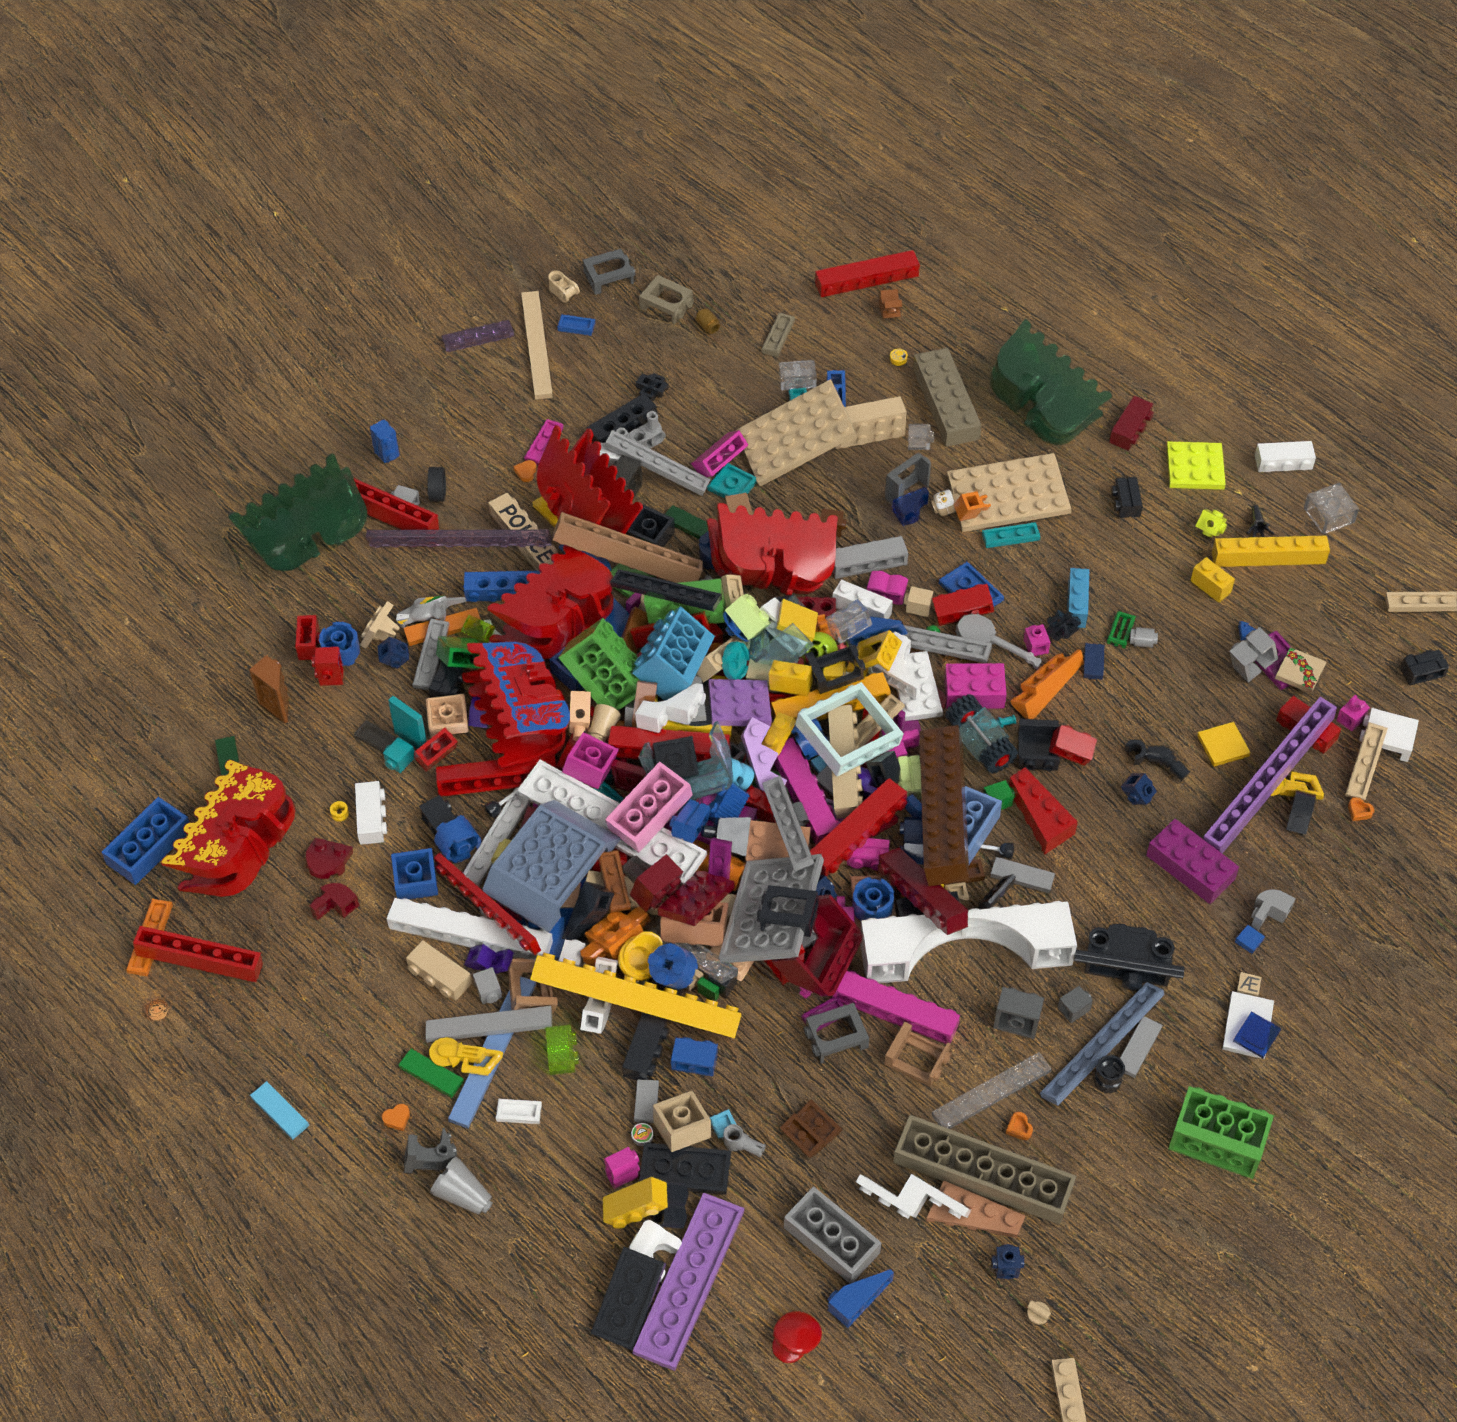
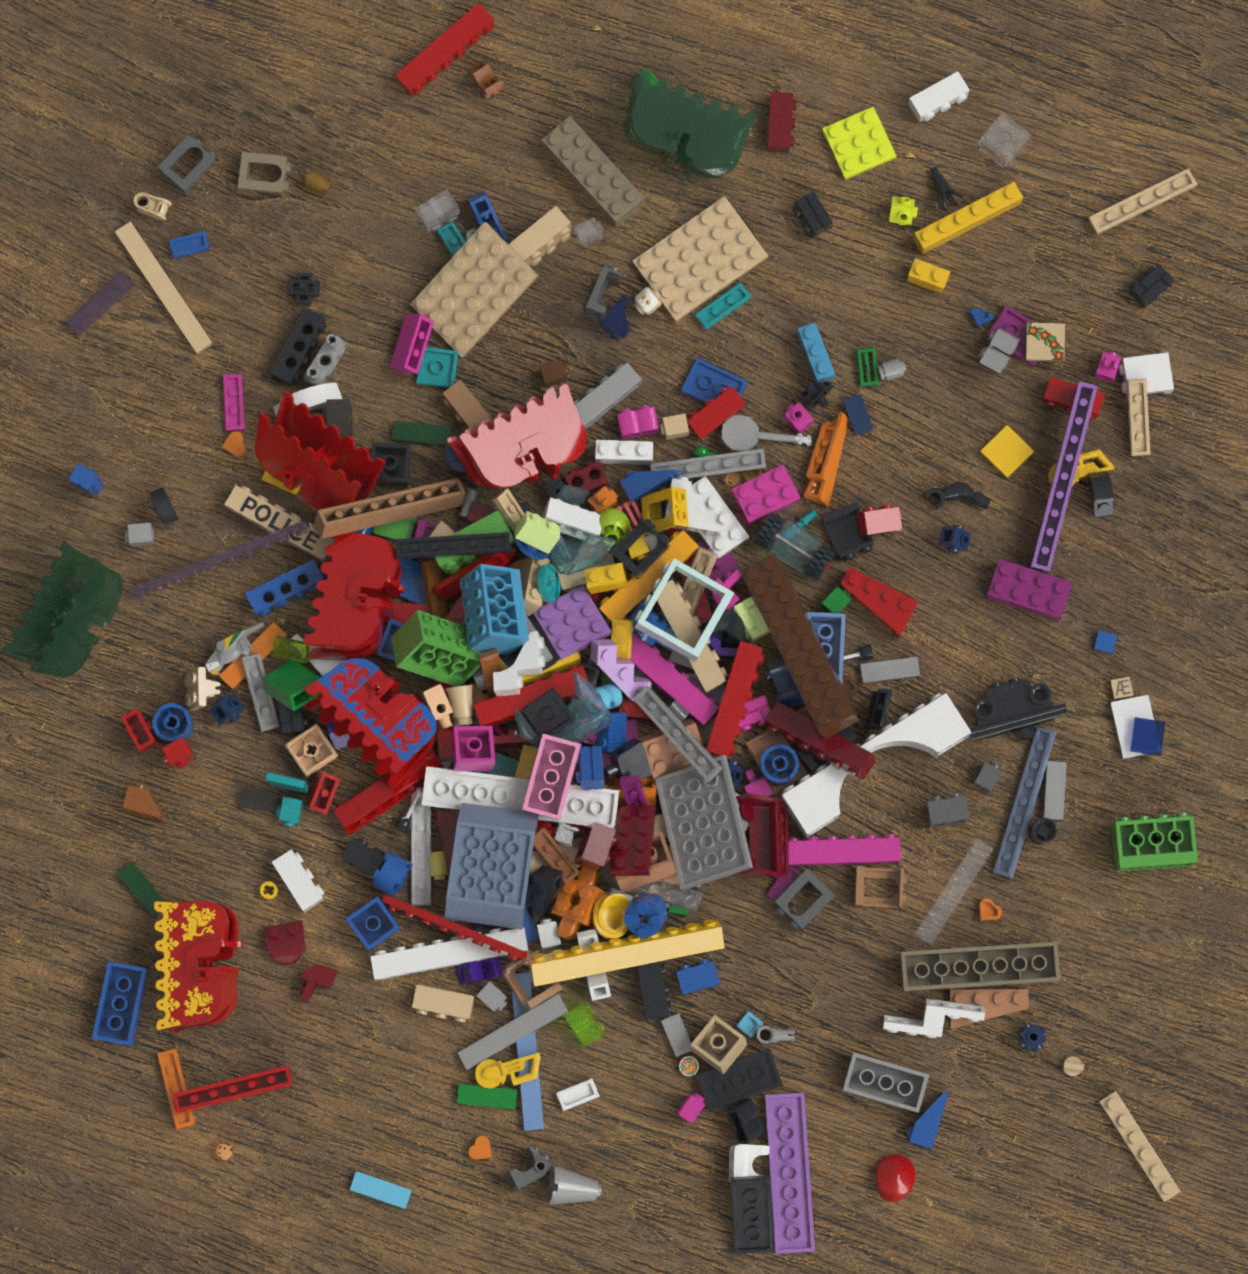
camera: 25 degrees left, 25 degrees up
red brick [334,474,439,541] -> none
yellow brick [603,1177,668,1229] -> none
light grey plate [604,430,710,496] -> none
black panel [757,885,819,937] -> none
dark tan tile [762,313,795,357] -> none
yellow tile [776,599,818,643] -> none
reddish brown slope [780,1099,842,1158] -> none
clear brick [826,599,872,644] -> none
yellow tile [890,349,908,366] -> none
blue tile [905,794,922,817] -> none
orange brick [953,491,991,521] -> none
light grey brick [1251,890,1296,931] -> none
orange tile [1348,797,1374,821] -> none

